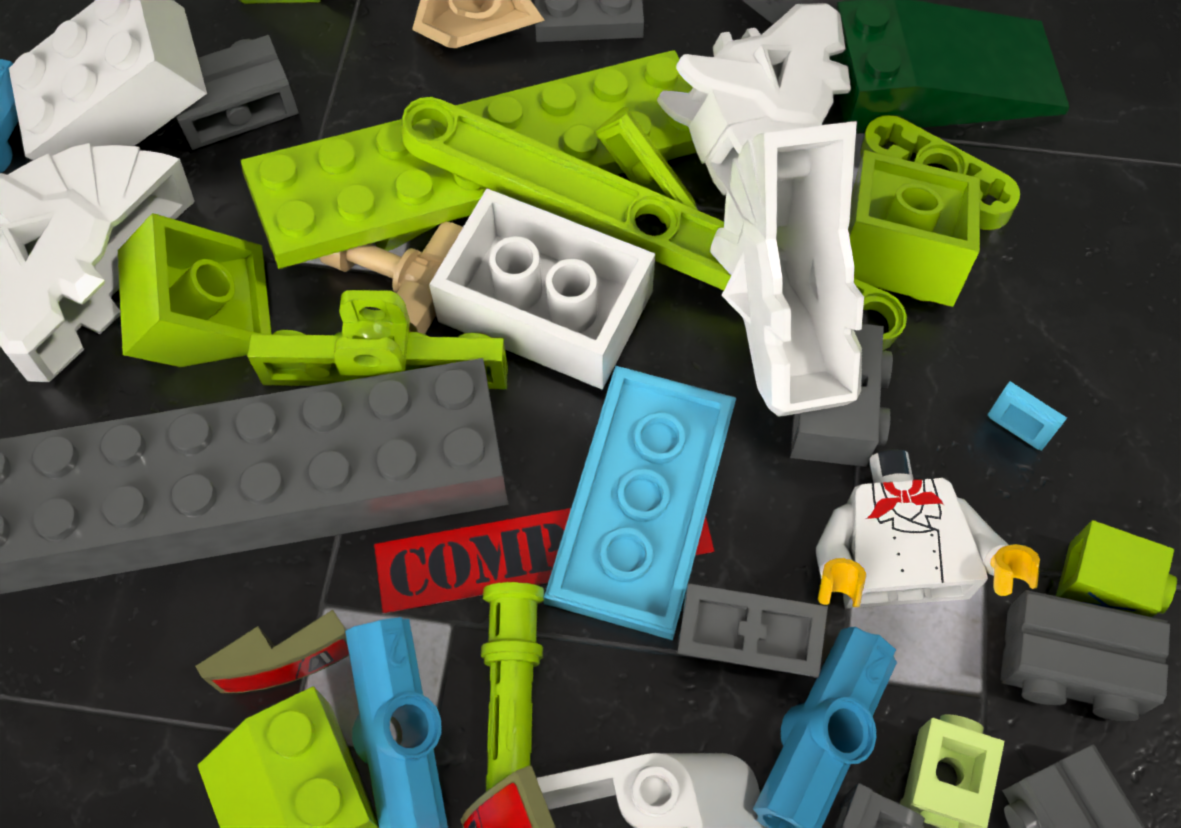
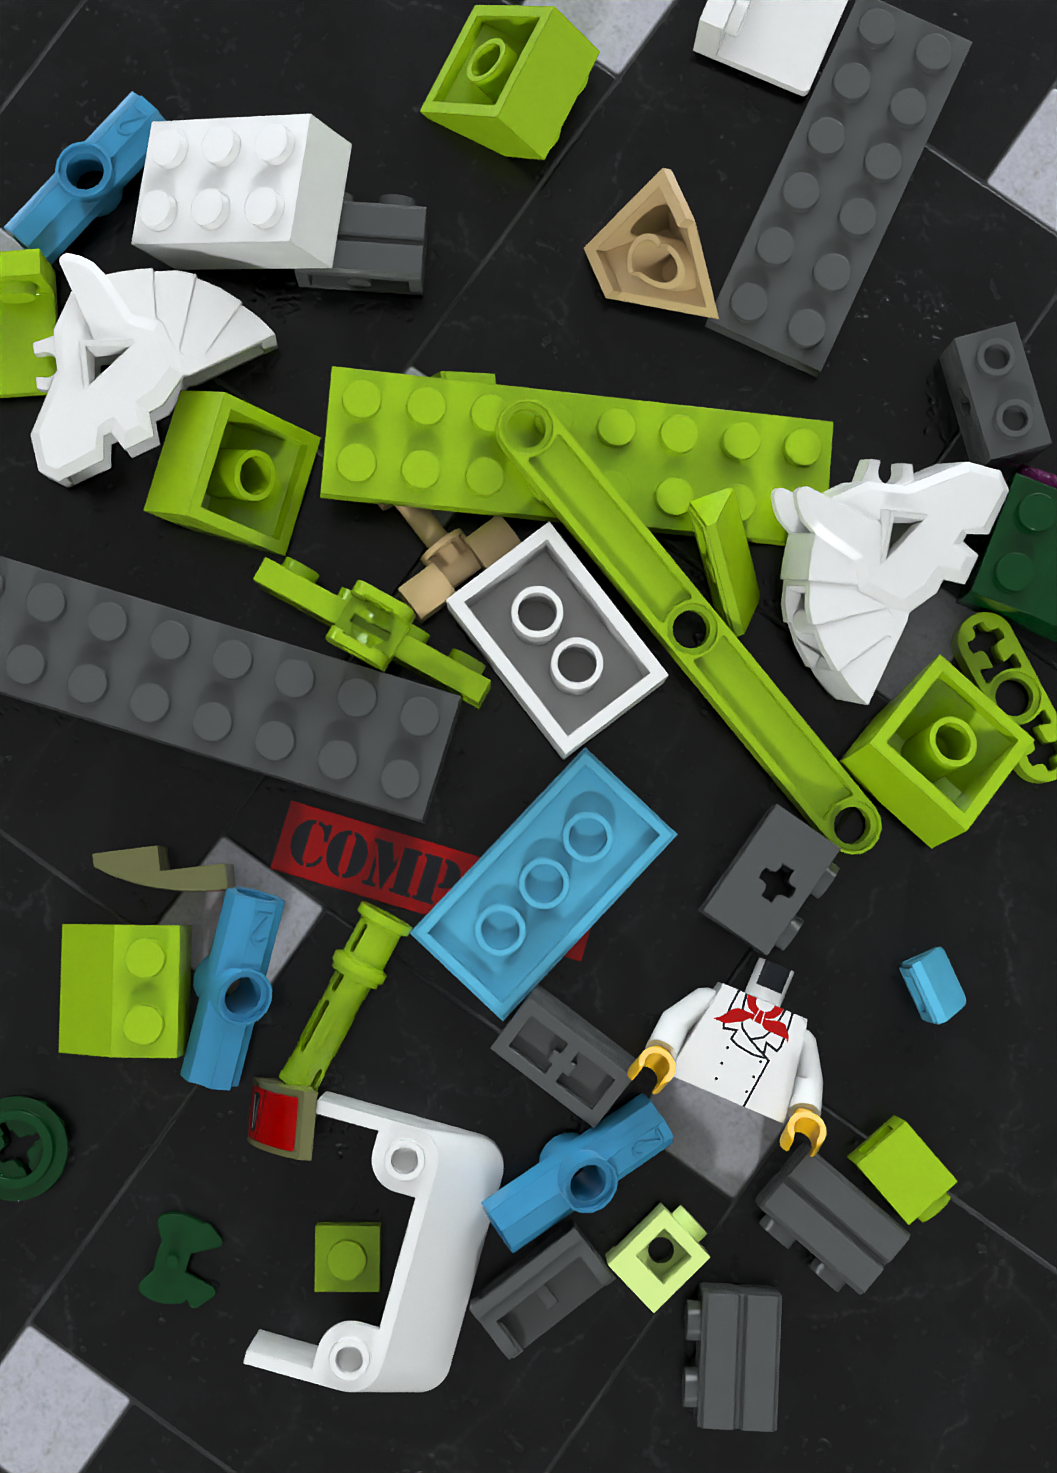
camera: 20 degrees right, 20 degrees up
white animal [710,121,864,417] -> none

